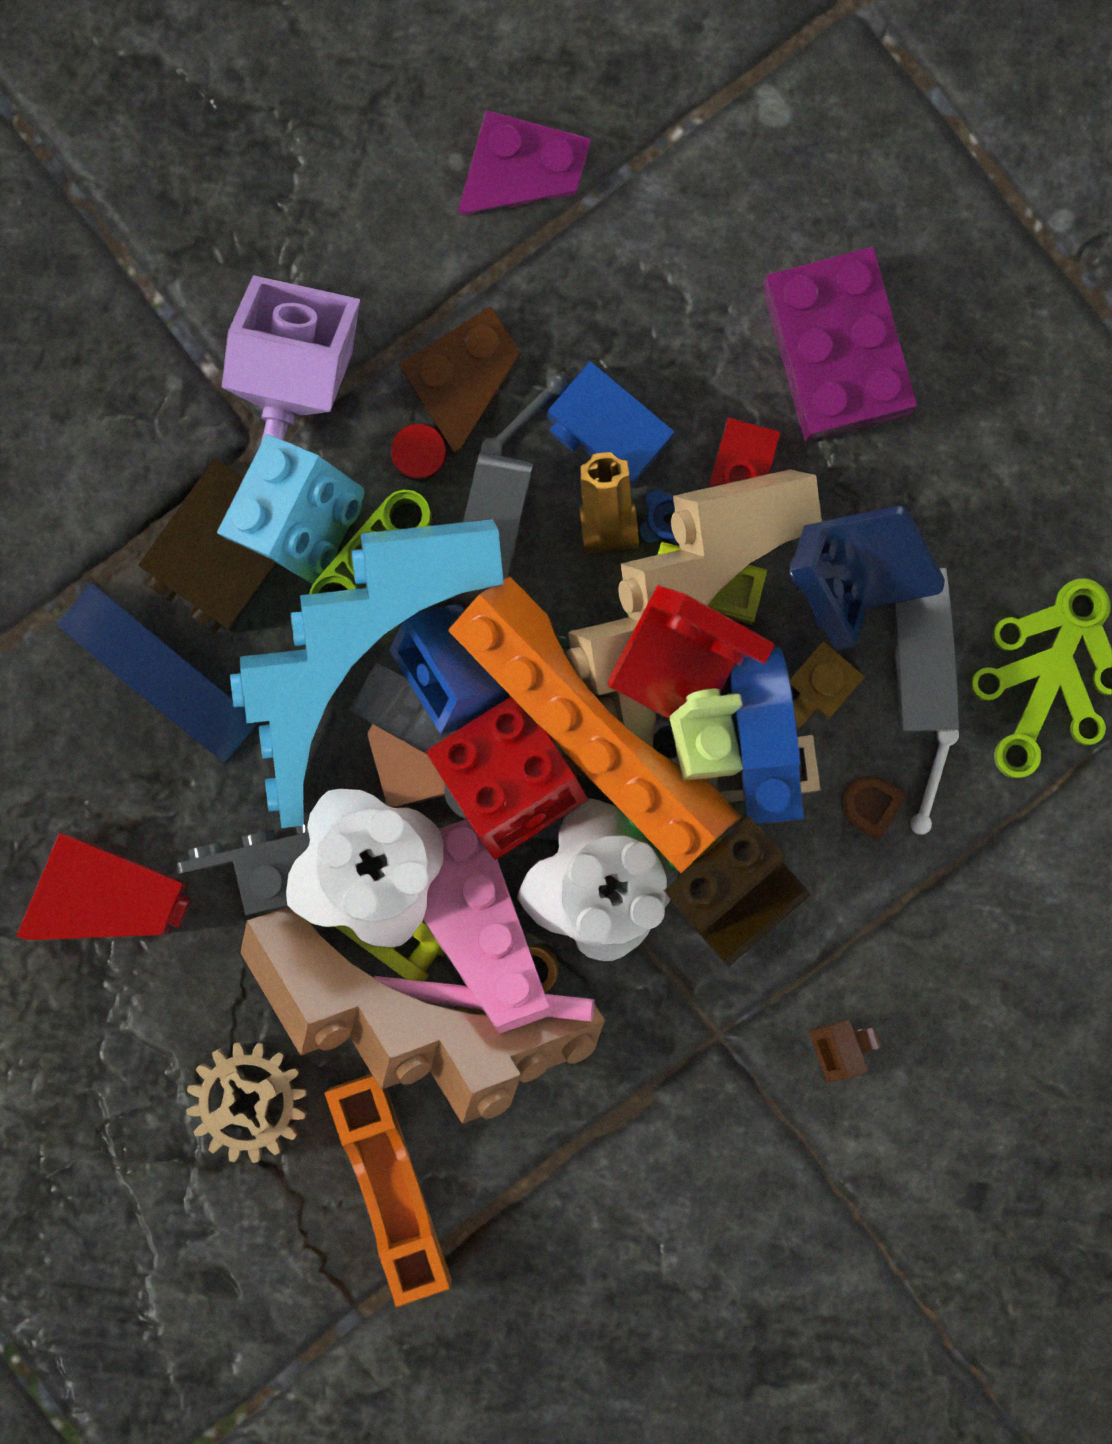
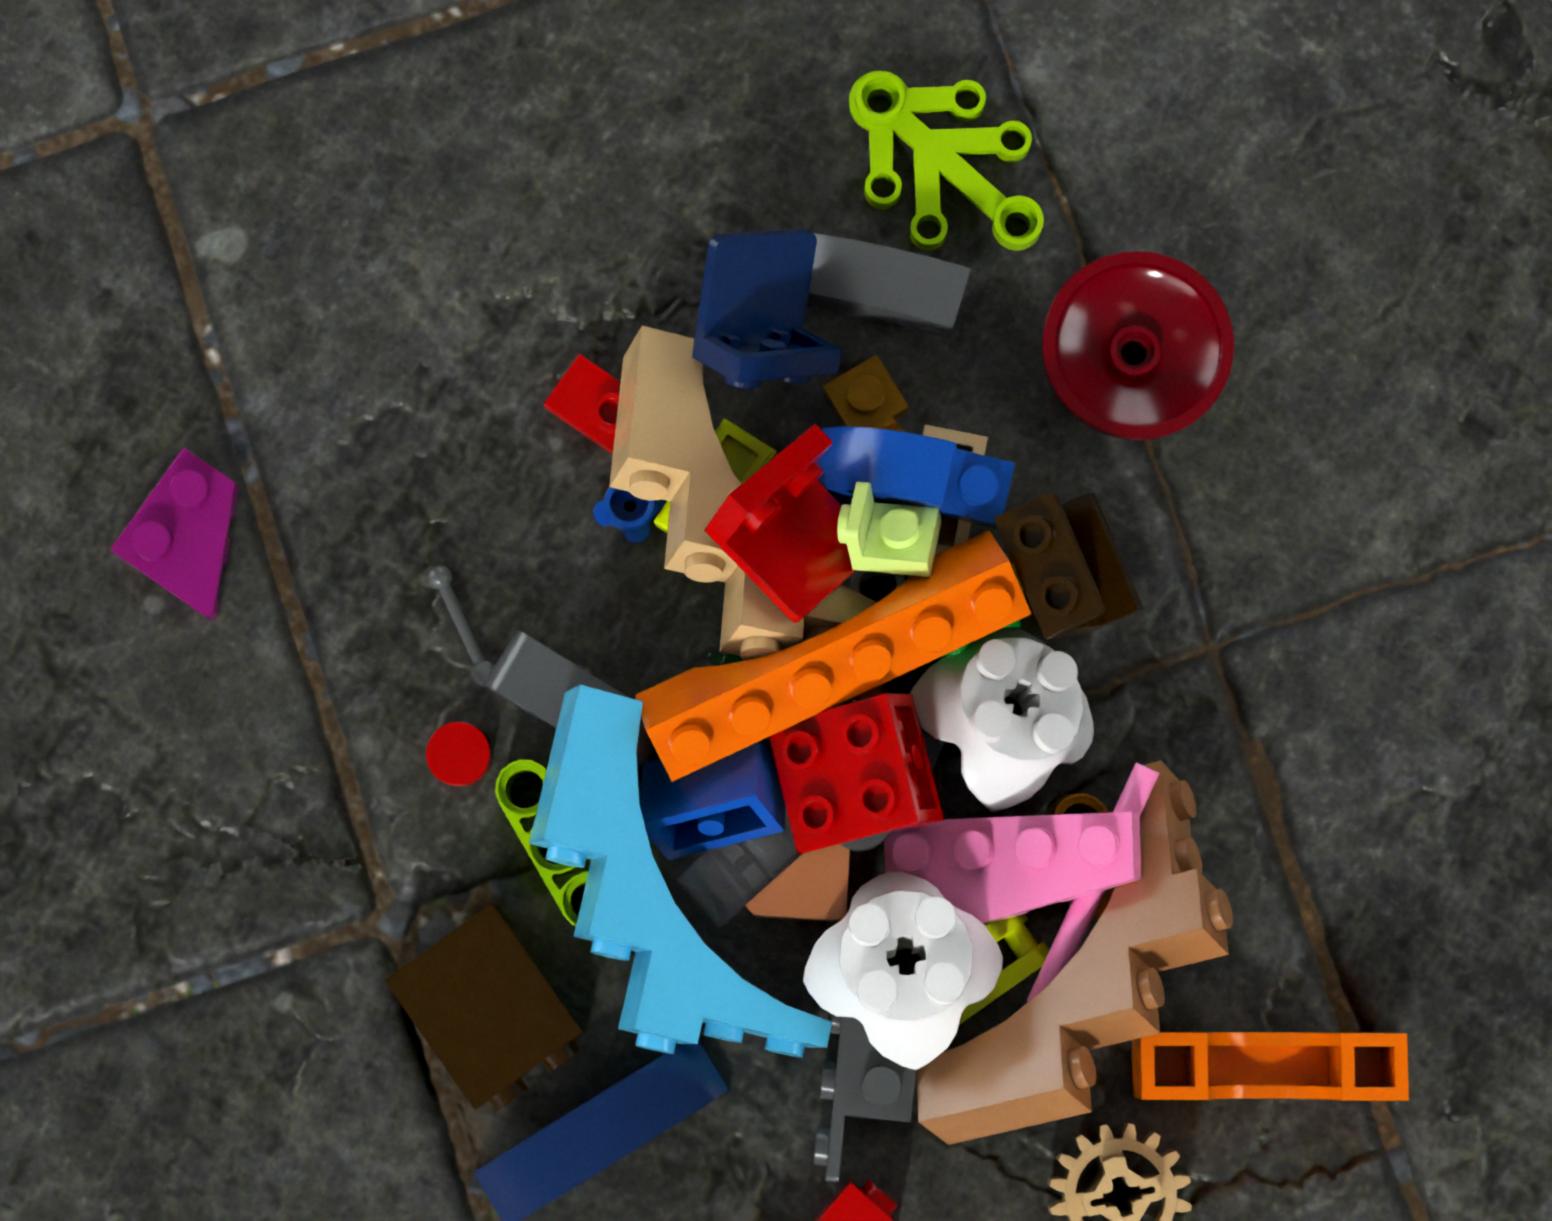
camera: 70 degrees left, 5 degrees down
medium azure bracket [217,433,364,584] -> none
lavender piece [222,275,360,443] -> none
reddish brown wing [398,306,520,455] -> none
blue brick [547,361,675,489] -> none
pearl gold piece [579,452,639,554] -> none
magenta brick [762,247,917,443] -> none
reddish brown tile [808,1019,882,1082] -> none
reddish brown tile [841,776,908,841] -> none
white hinge [910,730,959,835] -> none
none -> dark red dish [1042,251,1234,441]

